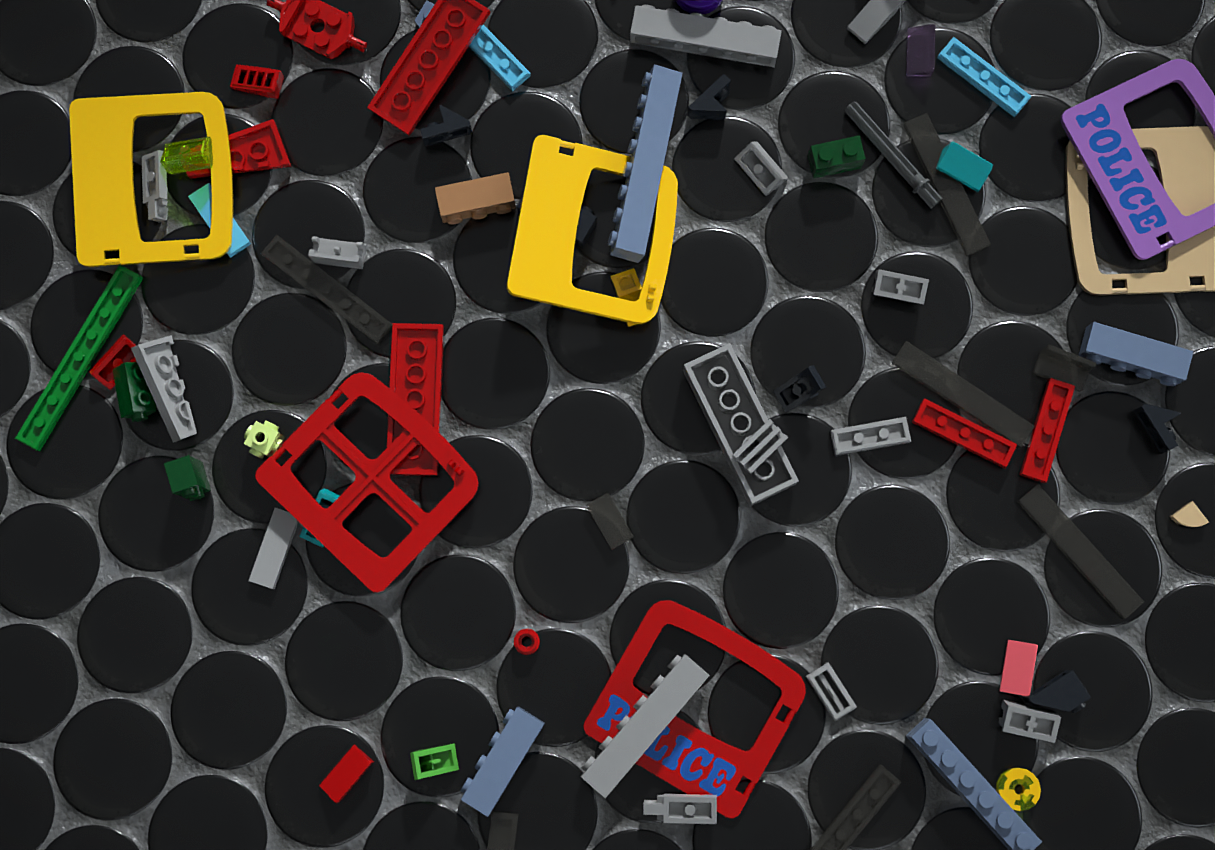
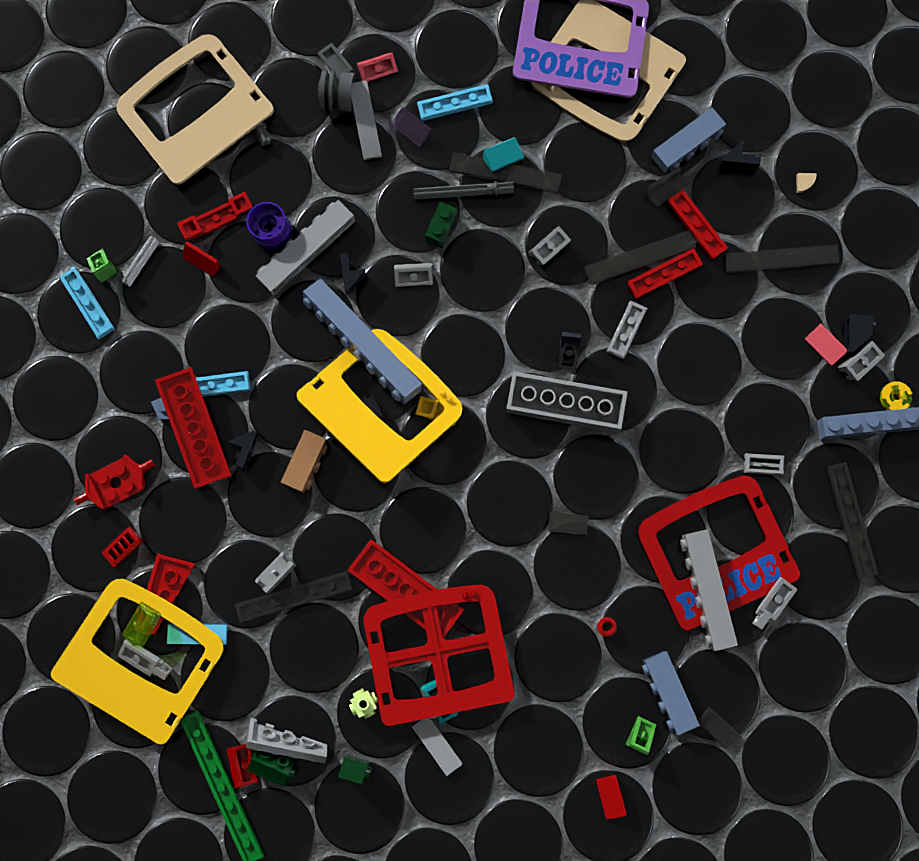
camera: 55 degrees left, 0 degrees up
light grey tile [732,419,788,474] -> none

